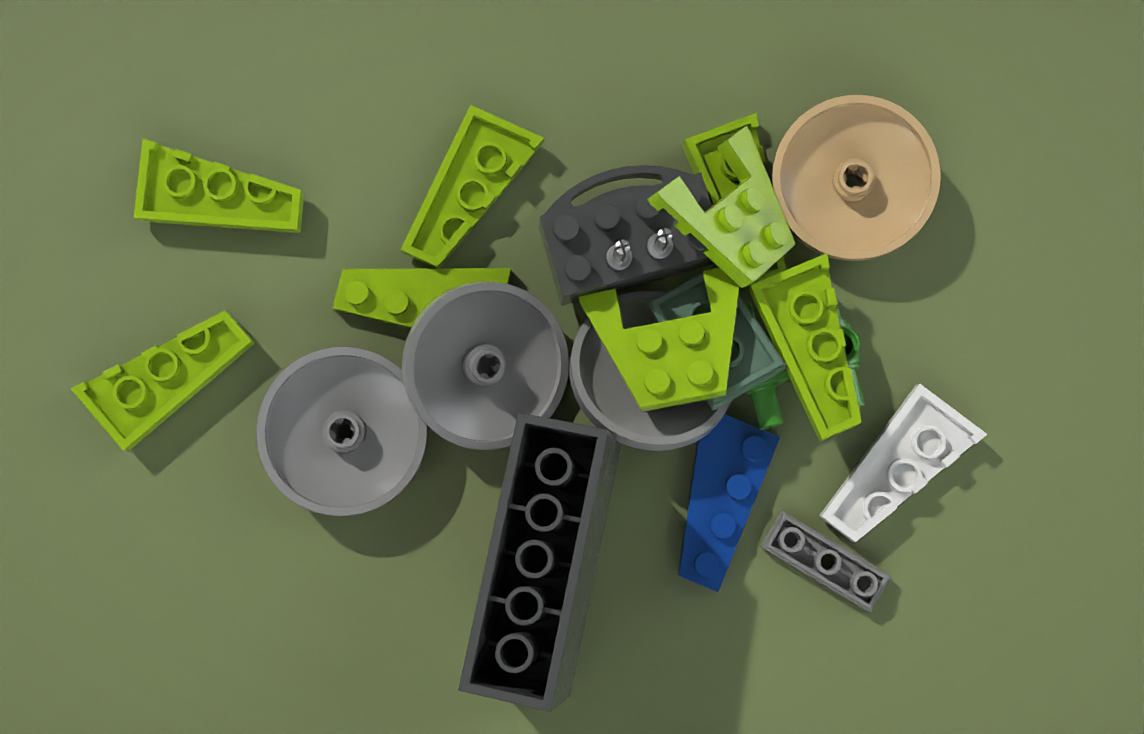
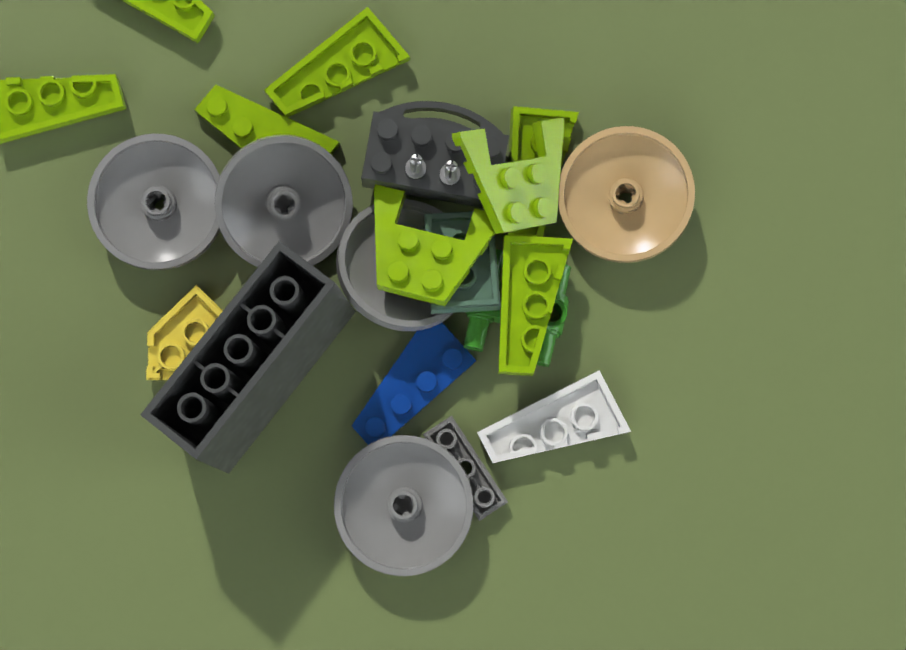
camera: 30 degrees right, 0 degrees up
none -> light yellow tile [146,284,223,380]
none -> light grey dish [334,435,474,576]

